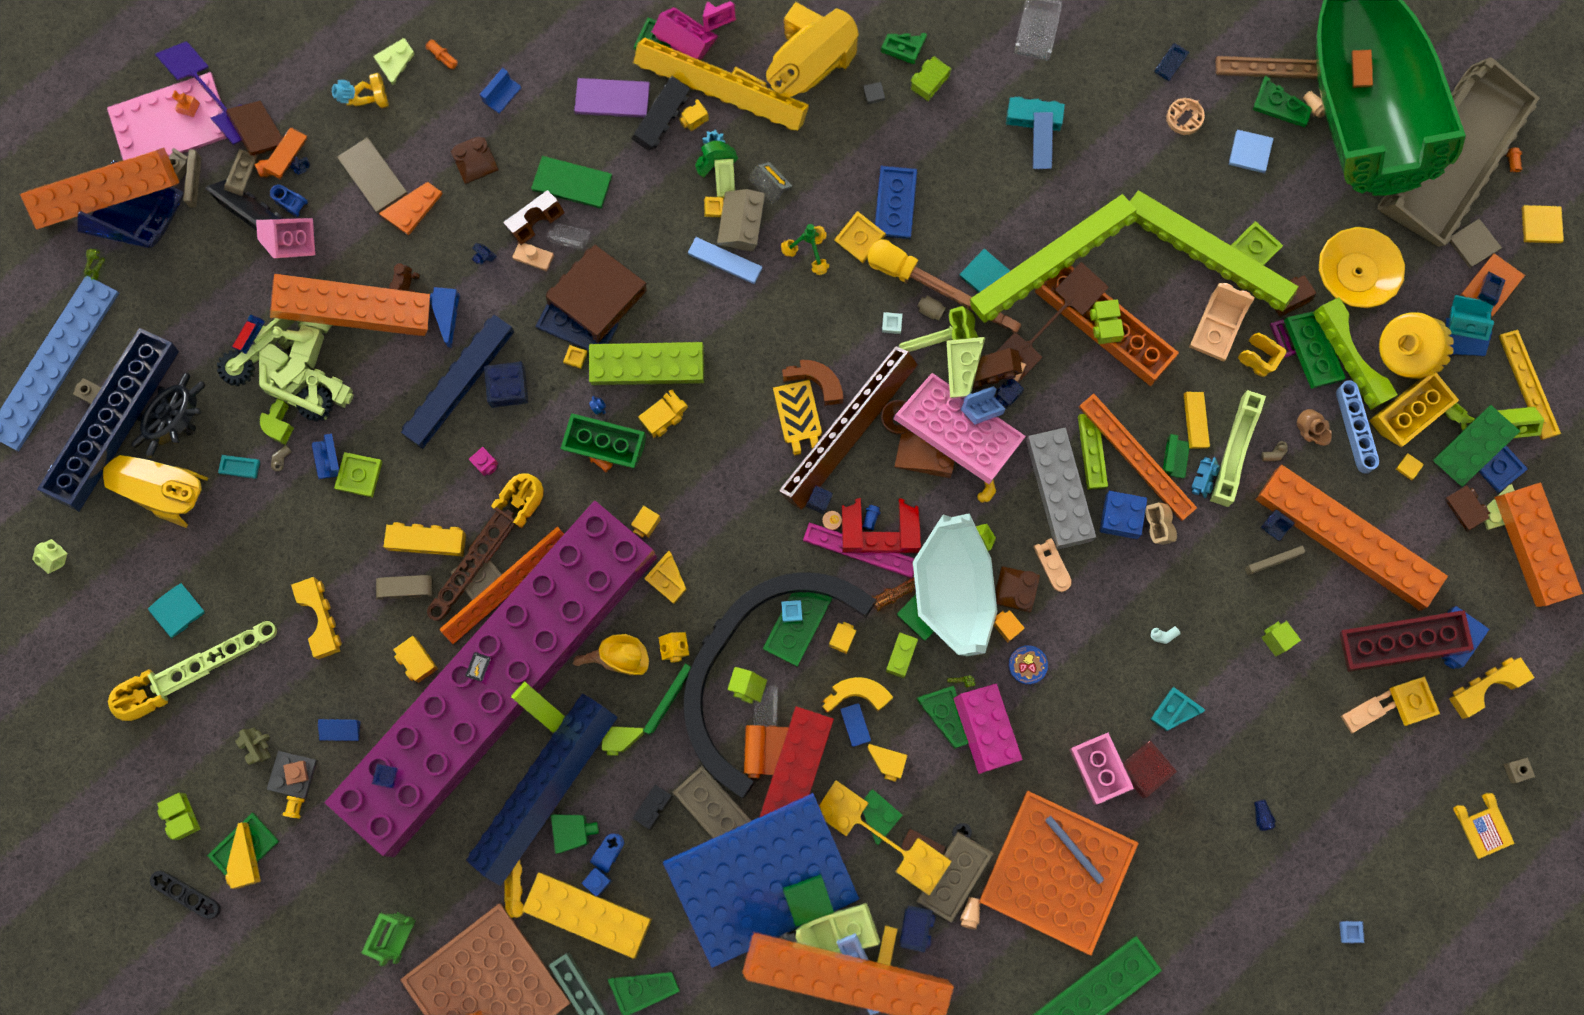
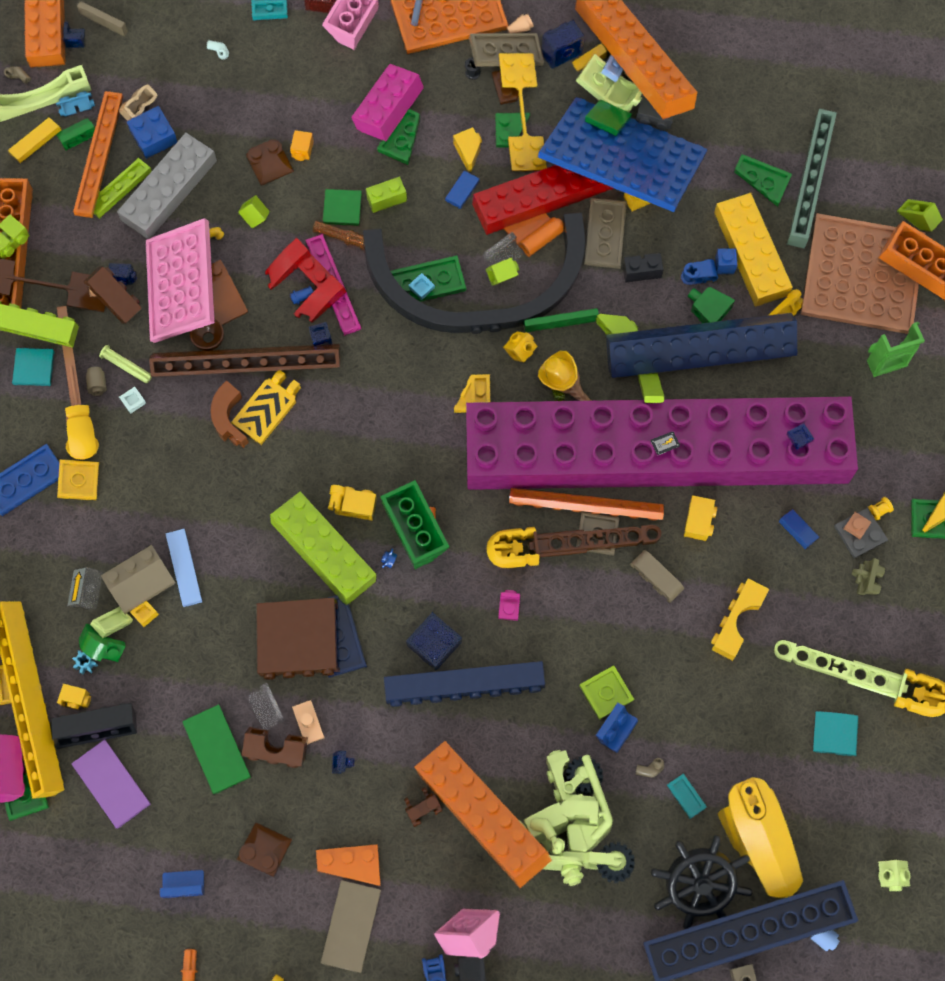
camera: 135 degrees left, 5 degrees down
tile [231,314,265,354] -> none
lime brick [260,399,294,445] -> none
yellow brick [383,522,466,556] -> none
blue slope [430,287,460,348] -> none
yellow tile [563,345,588,369] -> none
yellow brick [631,506,661,538] -> none
plant [781,224,829,275] -> none
yellow arch [822,677,893,714] -> none
light nougat tile [823,511,842,531] -> none
yellow brick [829,622,856,654] -> none
light aqua panel [913,514,997,656] -> none
yellowish green wing [947,337,985,398] -> none
clear neon green hand [947,675,976,688] -> none
lime brick [949,306,978,340] -> none
medium blue bracket [961,386,1005,425] -> none
tile [1008,645,1048,685] -> none
light nougat plate [1033,538,1071,592] -> none

